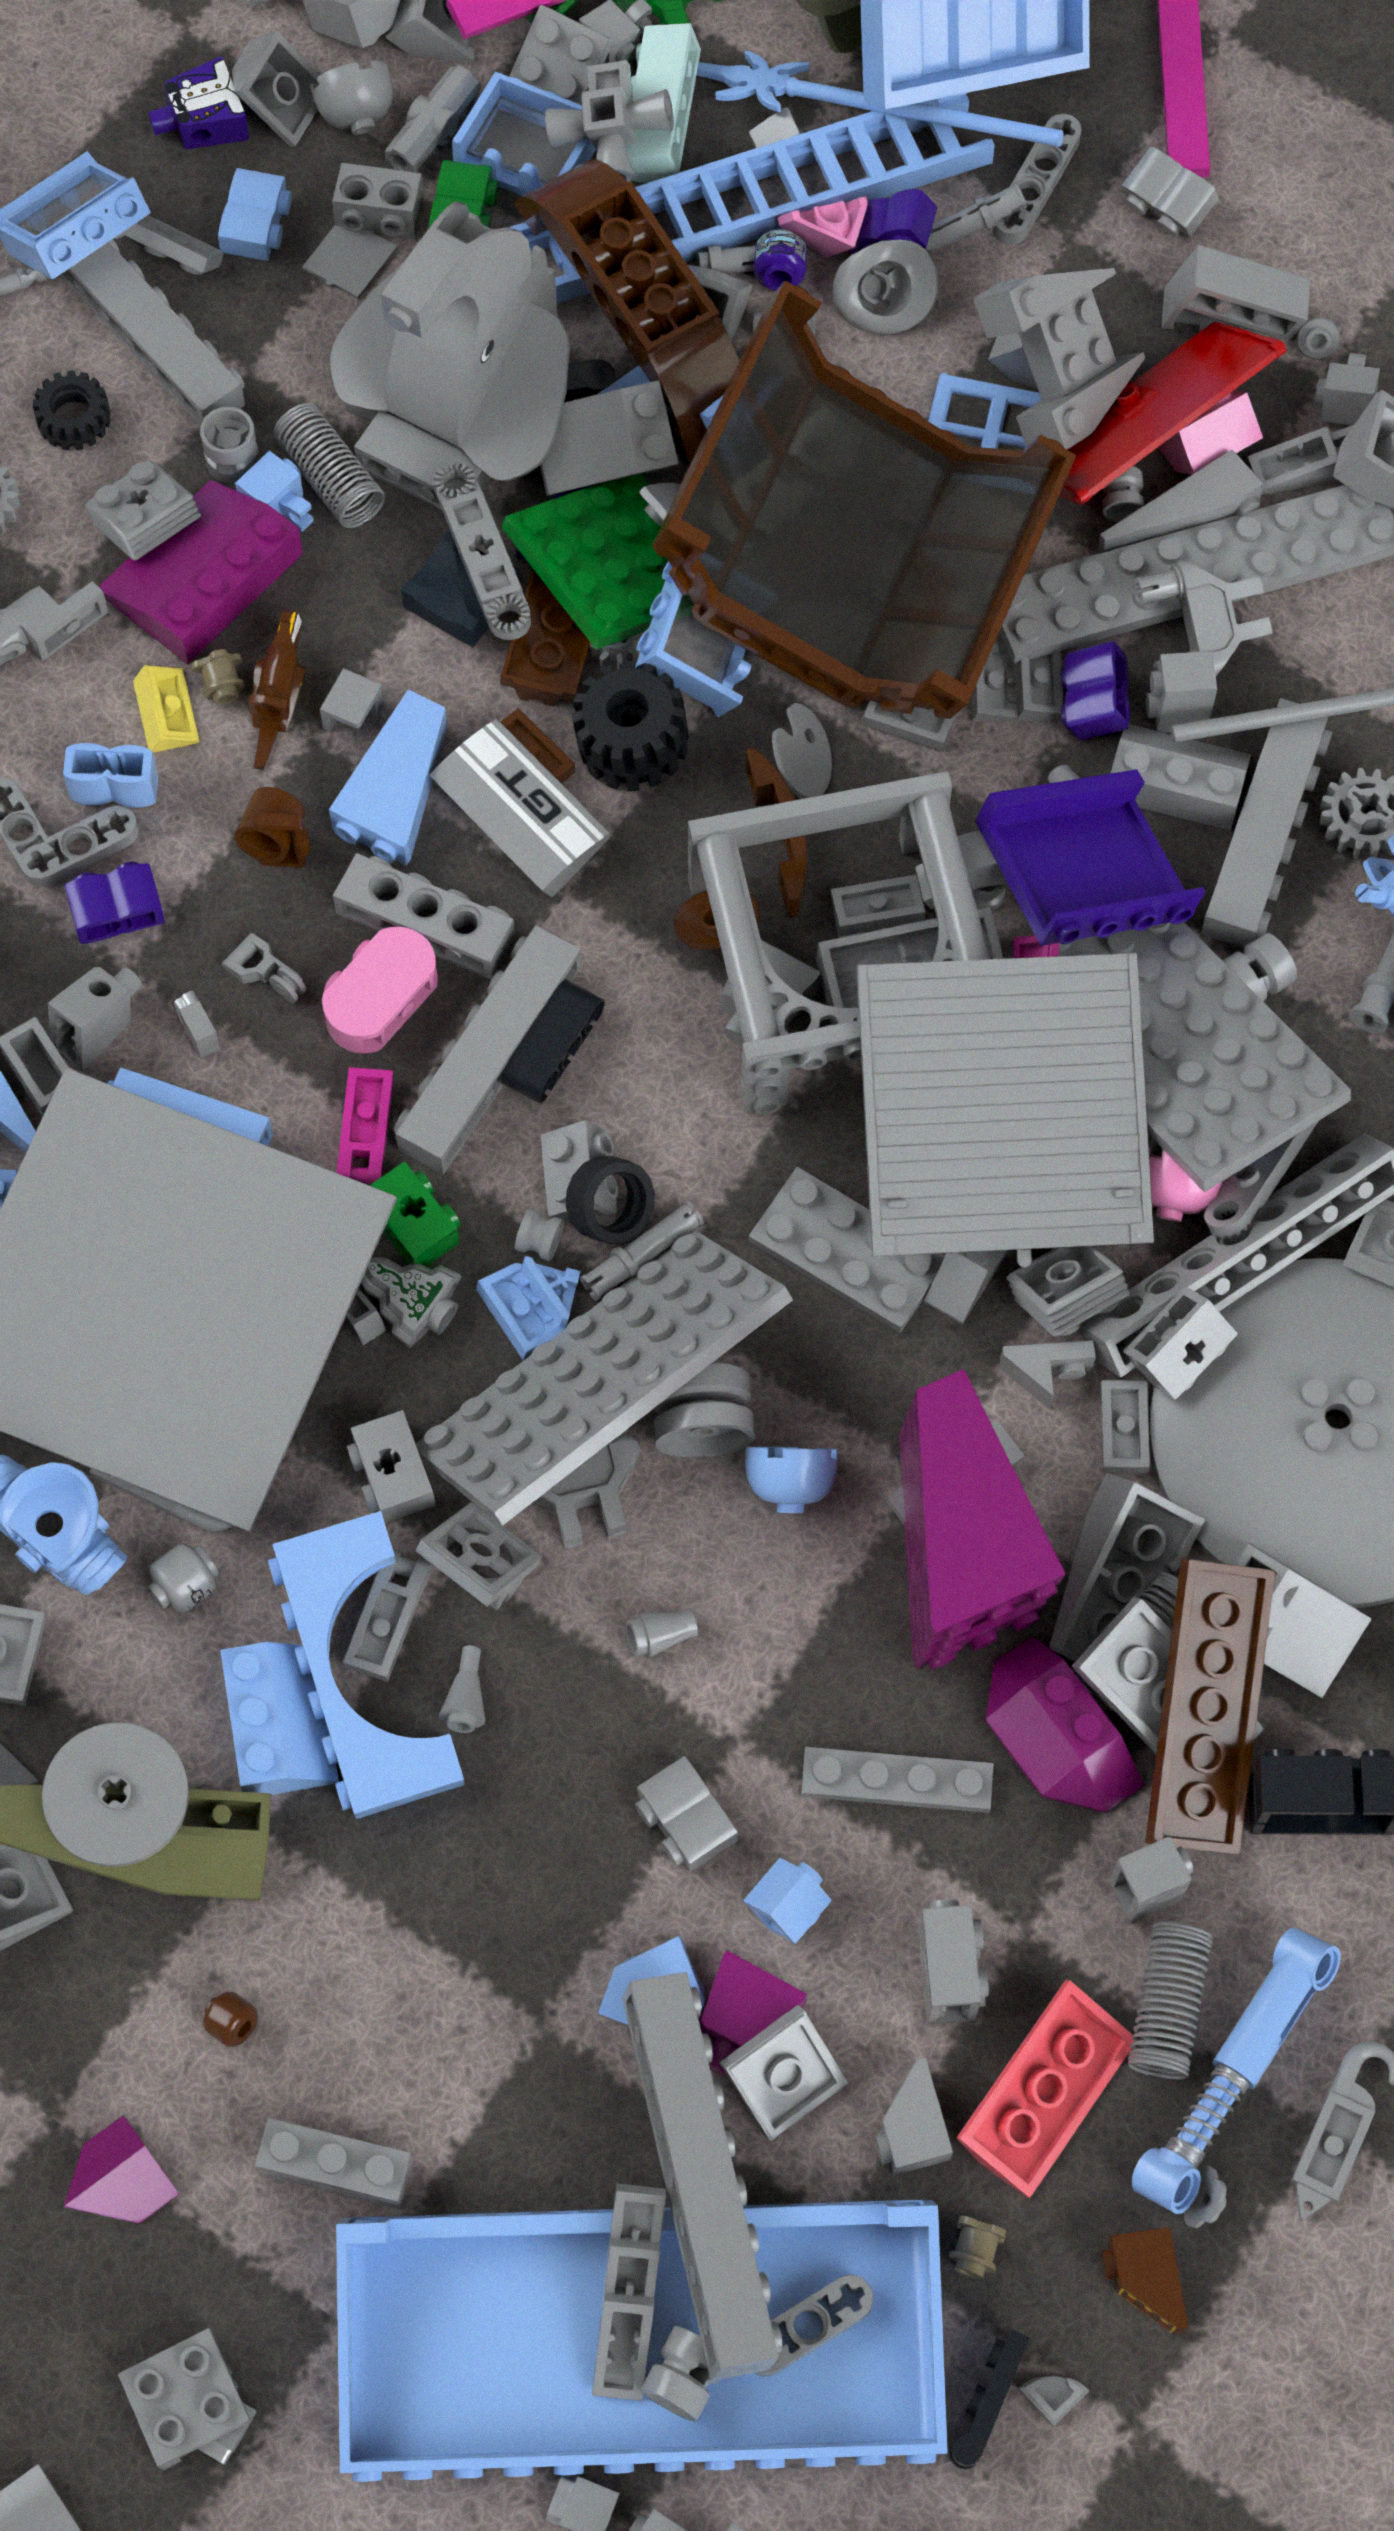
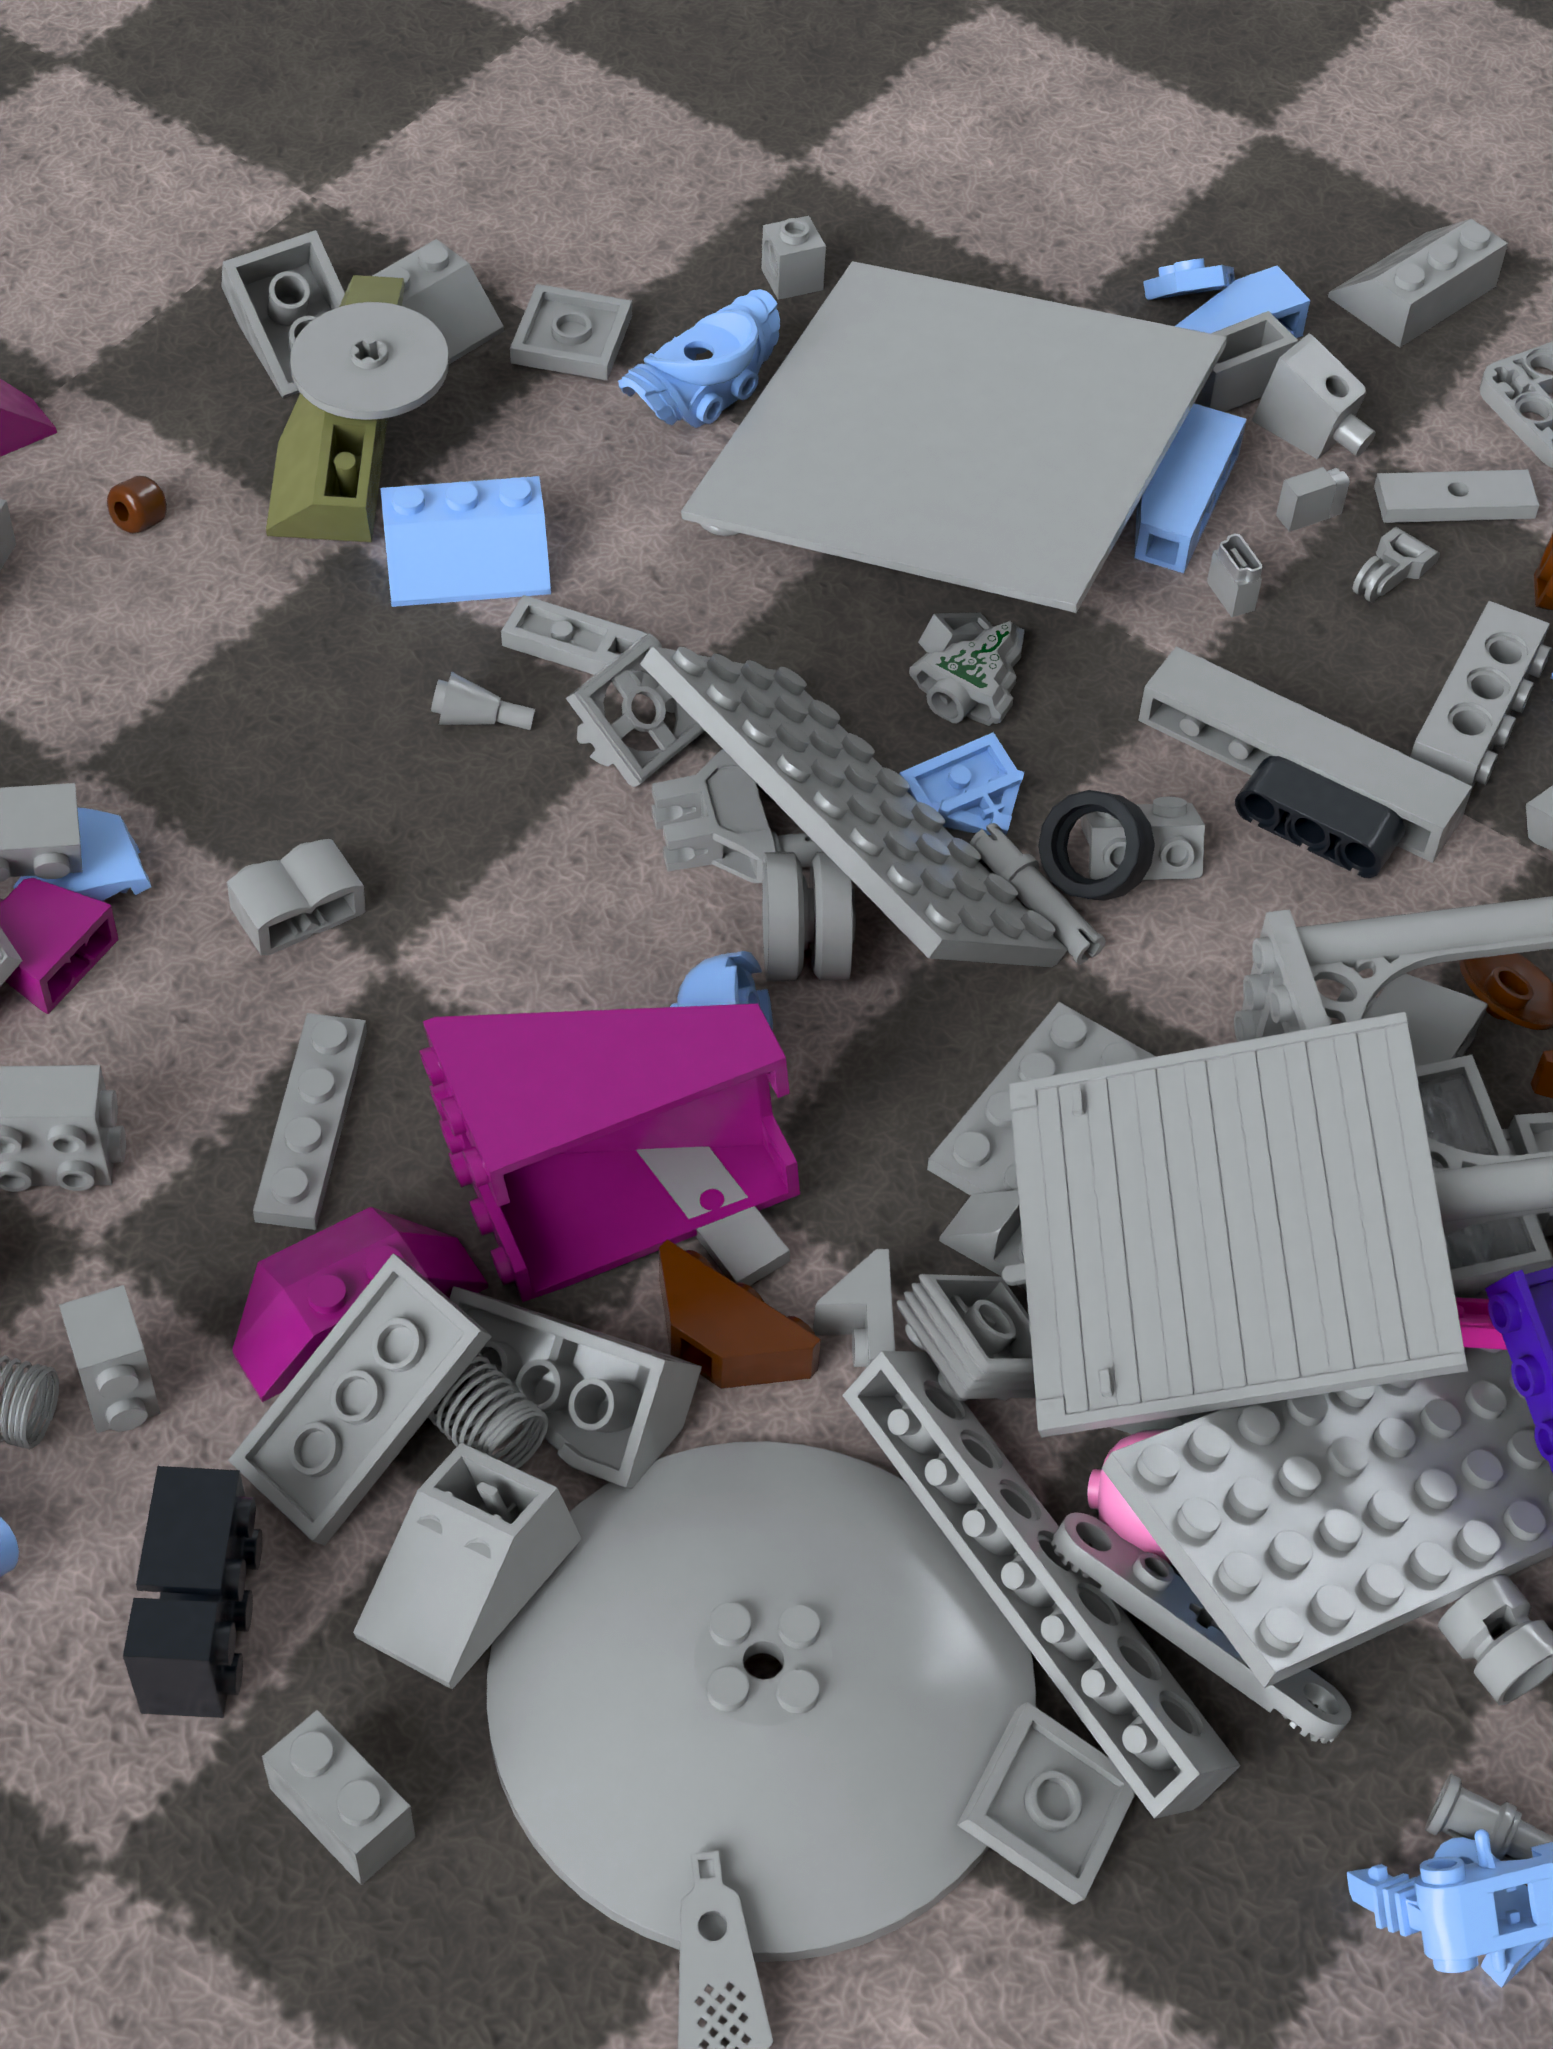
camera: 90 degrees right, 15 degrees down
dark purple brick [64,862,165,944] -> none
light grey head [147,1544,219,1613] -> none
light blue arch [267,1511,464,1819] -> none
bright pink brick [322,927,438,1053] -> none
dark pink plate [336,1067,394,1185] -> none
light grey brick [346,1410,435,1523] -> none
green brick [369,1161,461,1267] -> none
light grey wheel [515,1208,564,1262] -> none
light grey cone [625,1609,698,1659] -> none
light blue brick [743,1858,832,1944] -> none
light grey plate [1100,1380,1150,1473] -> none
brick [1123,1286,1238,1400] -> none
plate [1145,1558,1275,1855] -> none
none -> reddish brown slope [659,1239,821,1389]
none -> light grey piece [1207,534,1262,617]
none -> light grey tile [1374,469,1539,523]

